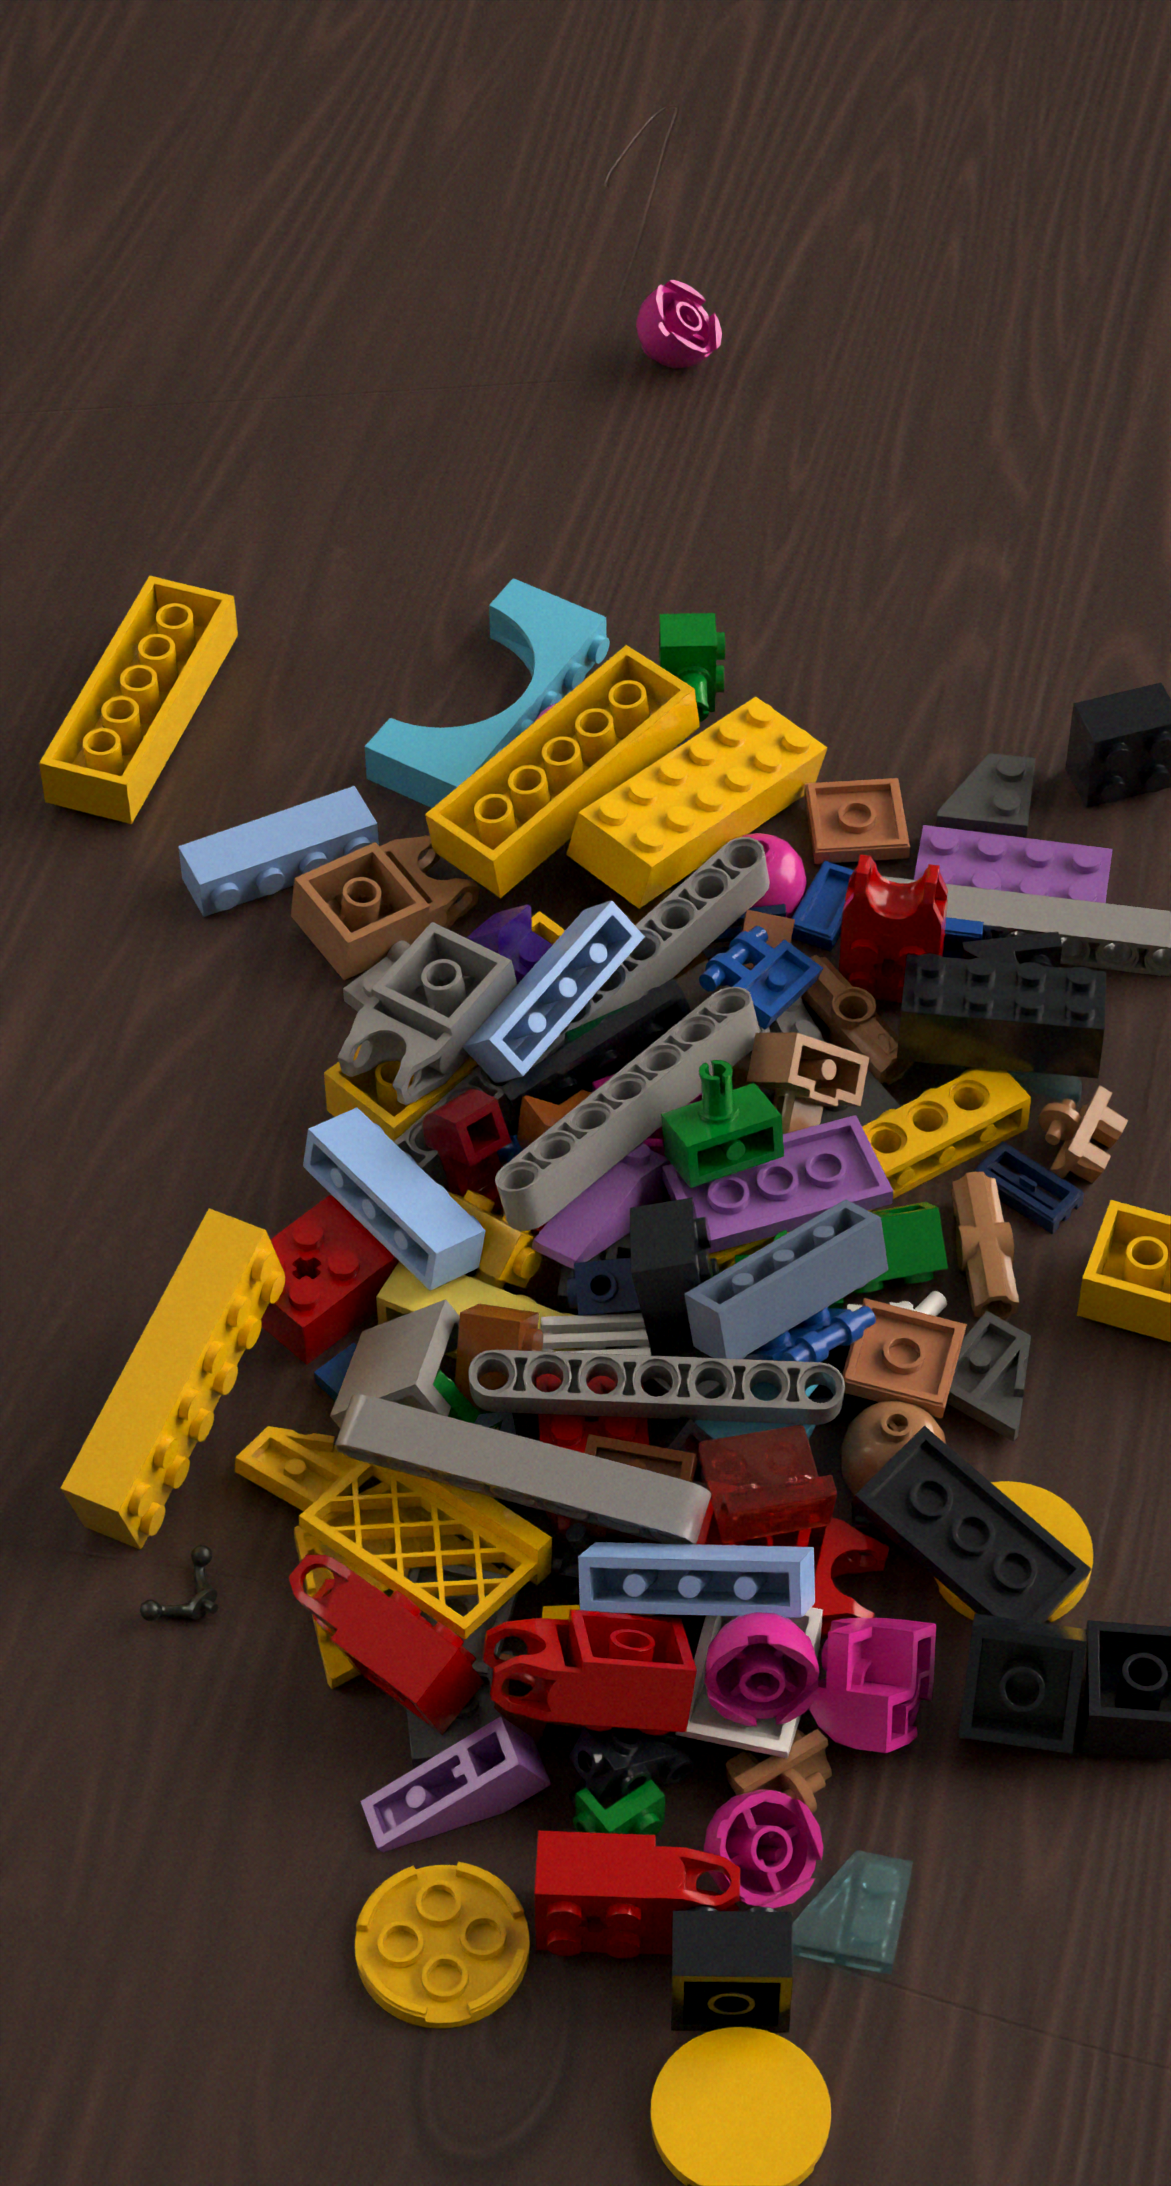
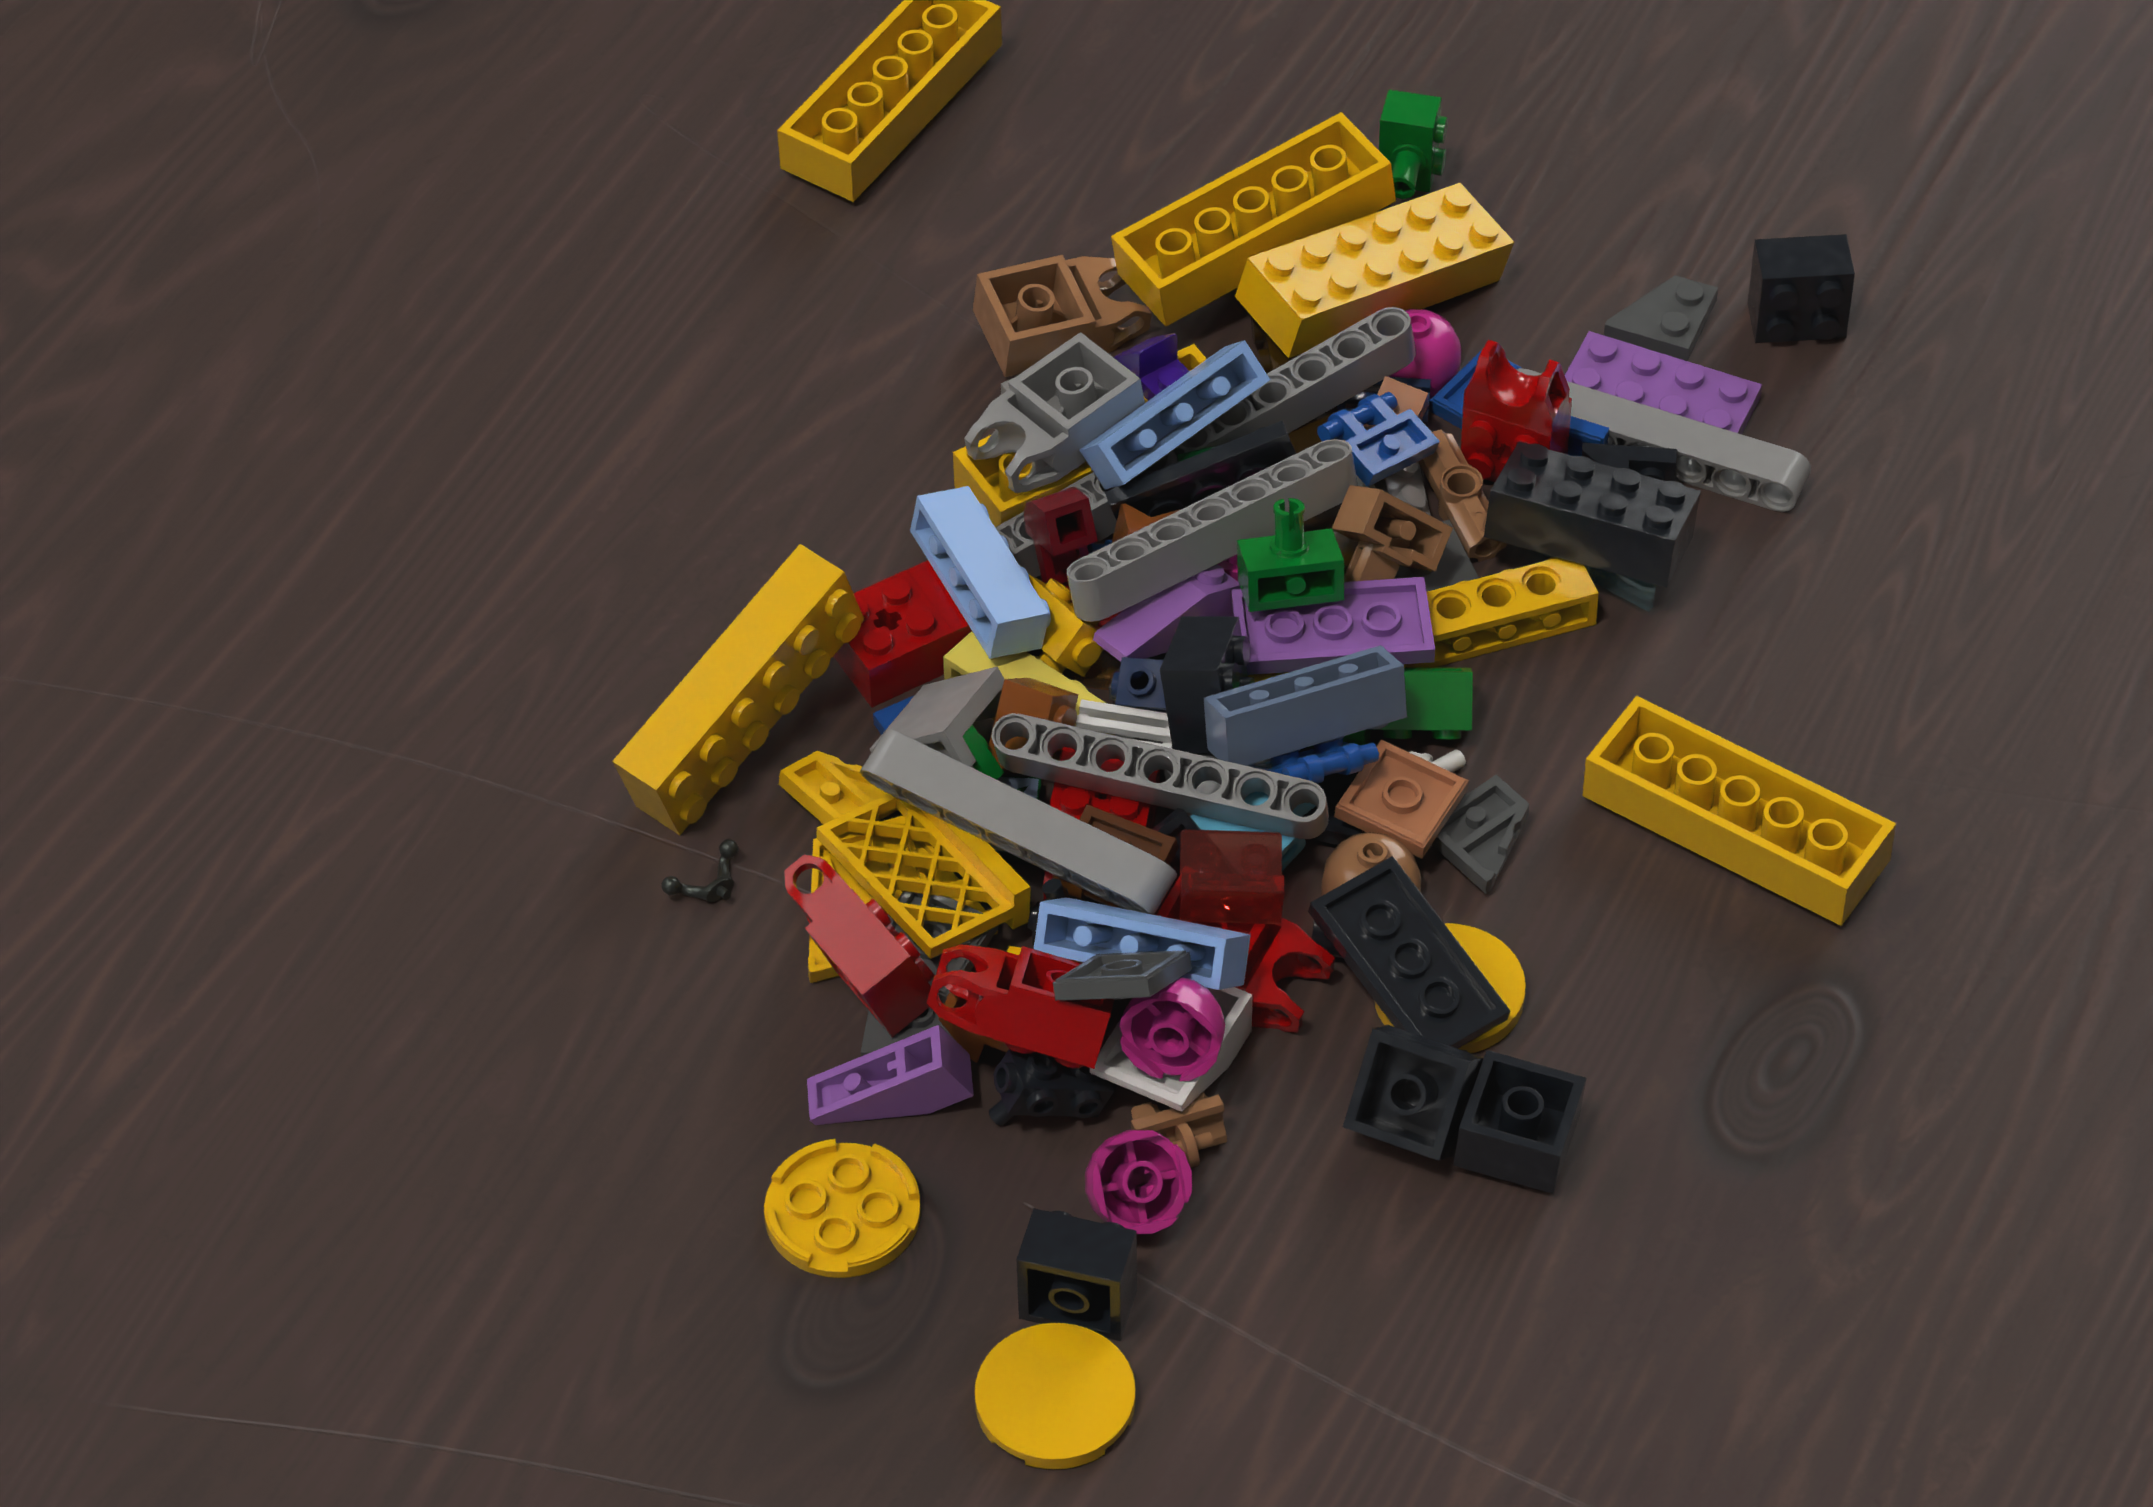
camera: 15 degrees right, 0 degrees up
light blue brick [178,786,379,917] -> none
medium azure arch [365,578,610,808] -> none
red brick [534,1831,741,1959] -> none
green bracket [573,1780,665,1835] -> none
clear light blue wing [792,1850,913,1975] -> none
nougat plate [804,778,910,864] -> none
dark pink brick [809,1618,936,1753] -> none
medium nougat piece [951,1172,1019,1321] -> none
dark blue tile [972,1141,1084,1234] -> none
medium nougat hips [1038,1085,1128,1183] -> none
none -> dark grey plate [1053,950,1192,1001]

